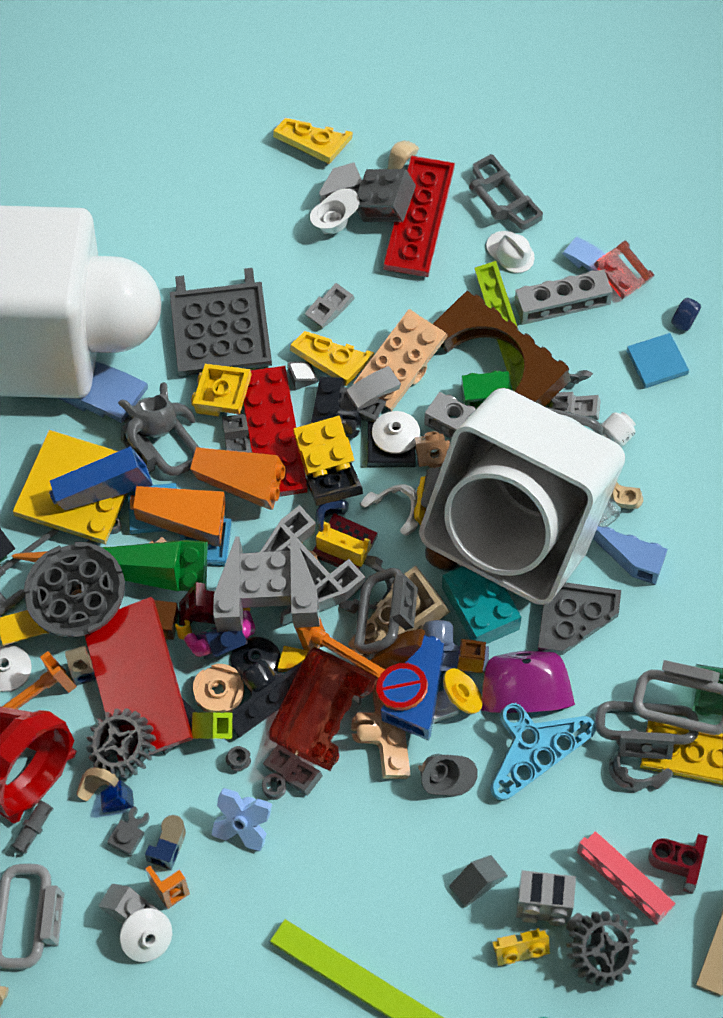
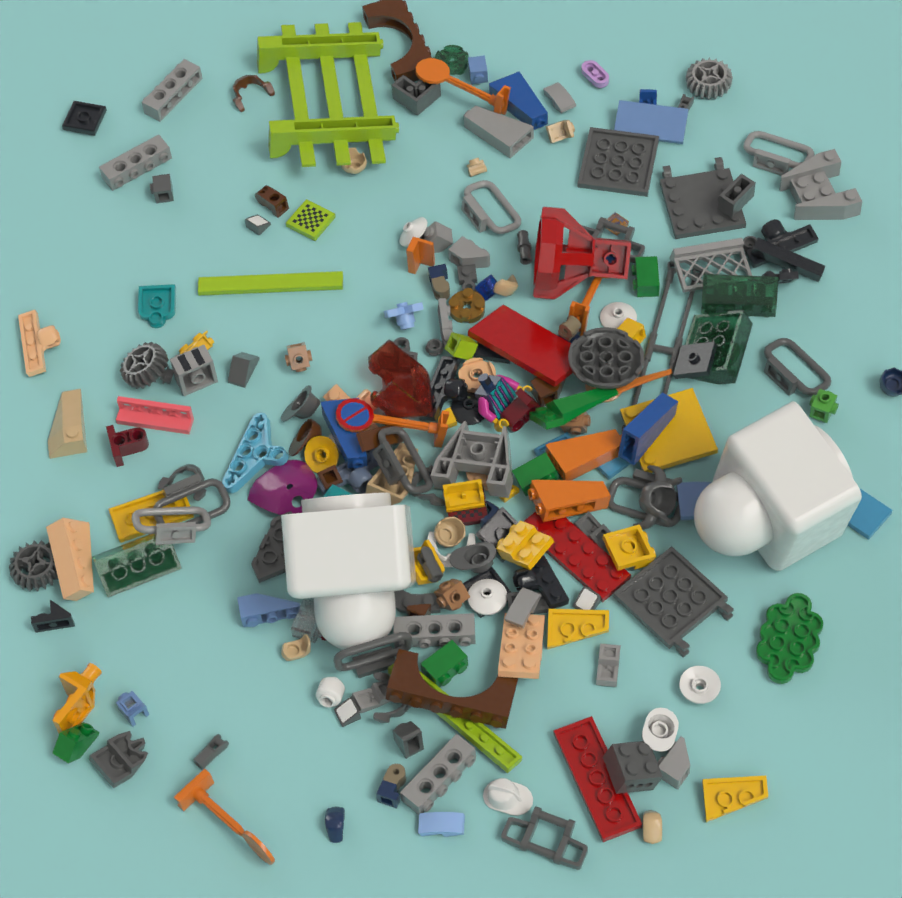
camera: 150 degrees right, 5 degrees down
dark grey gear [86,708,157,779] -> none
light grey wedge [214,533,320,632] -> none
clear red plate [594,240,655,300] -> none
dark azure tile [626,333,689,388] -> none
none -> medium nougat brick [285,342,313,372]
none -> reddish brown cap [289,419,322,456]
none -> slope [334,697,361,727]
none -> leg [376,764,406,809]
none -> dark grey slope [393,721,424,759]
none -> tan hair [434,517,466,548]
none -> light grey hinge [437,298,454,348]
none -> light grey slope [448,236,490,268]
none -> pearl gold plate [449,288,485,323]
none -> dark grey piece [449,542,496,573]
none -> green brick [512,452,560,496]
none -> white dish [679,666,721,704]
none -> green plate [756,593,823,684]

